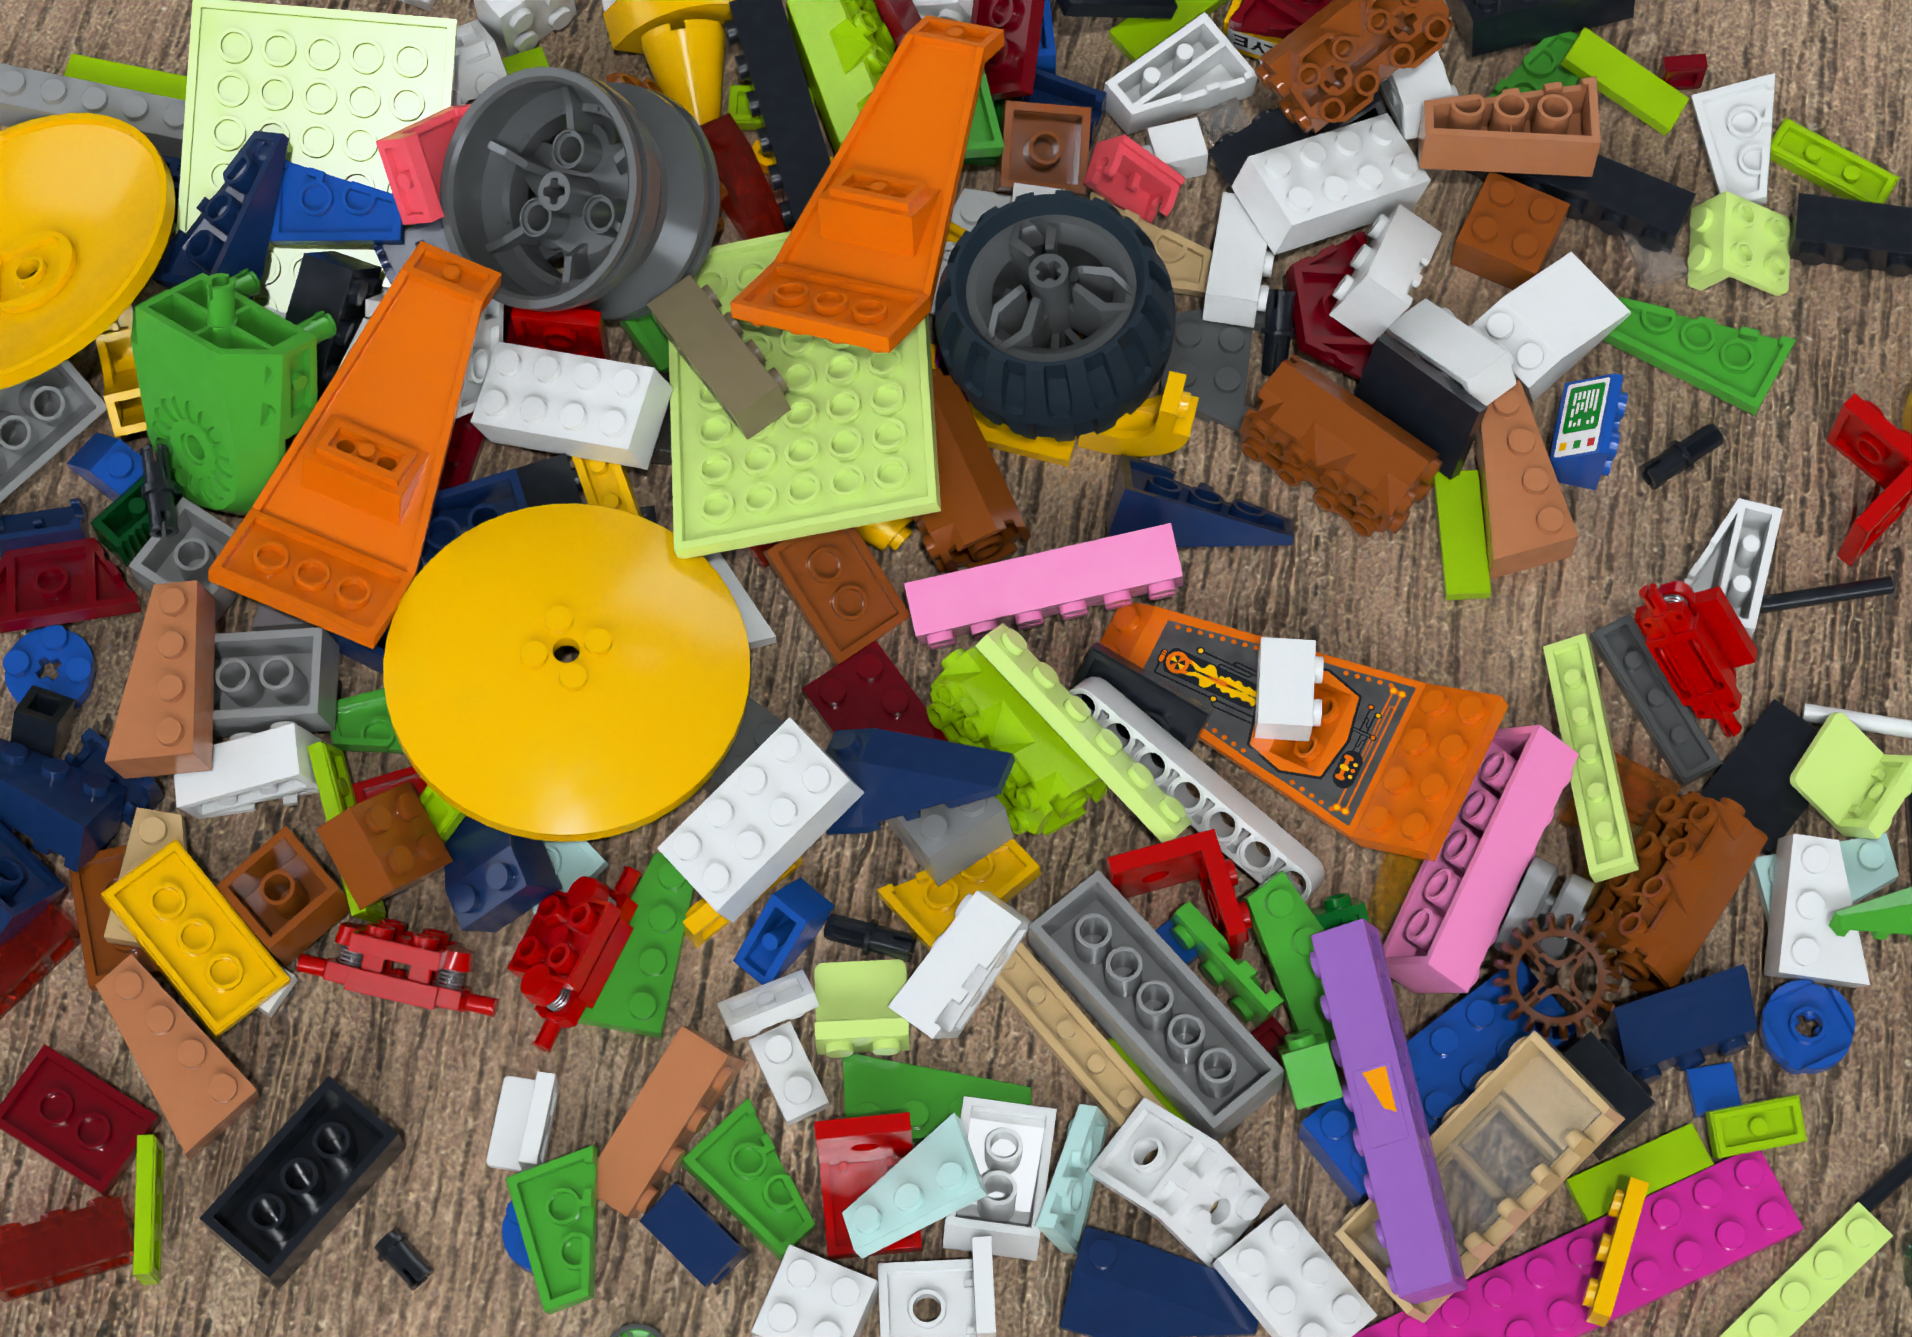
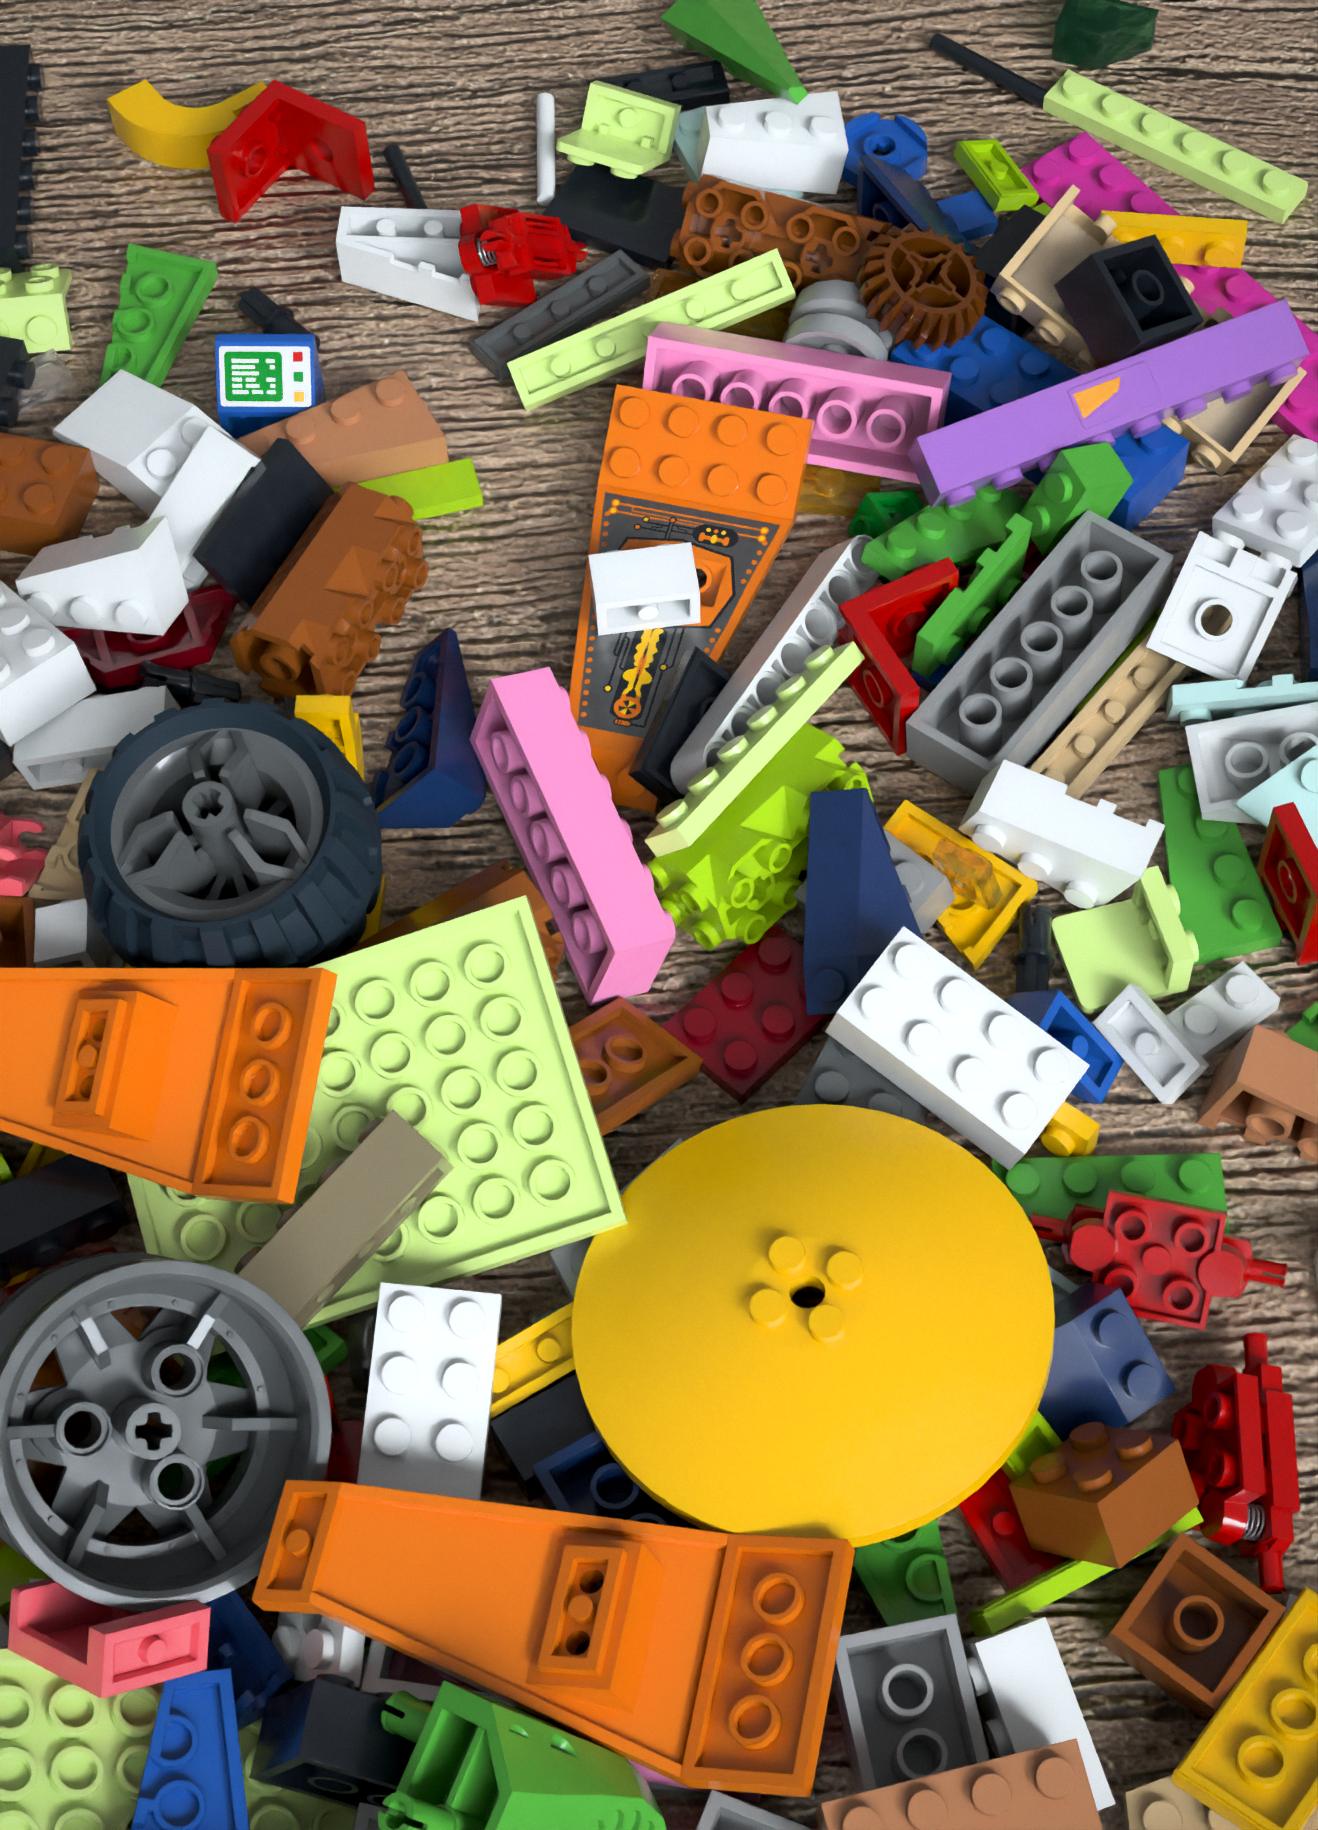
camera: 100 degrees left, 10 degrees down
none -> clear yellow plate [932,838,1003,911]
none -> black brick [1054,234,1204,368]

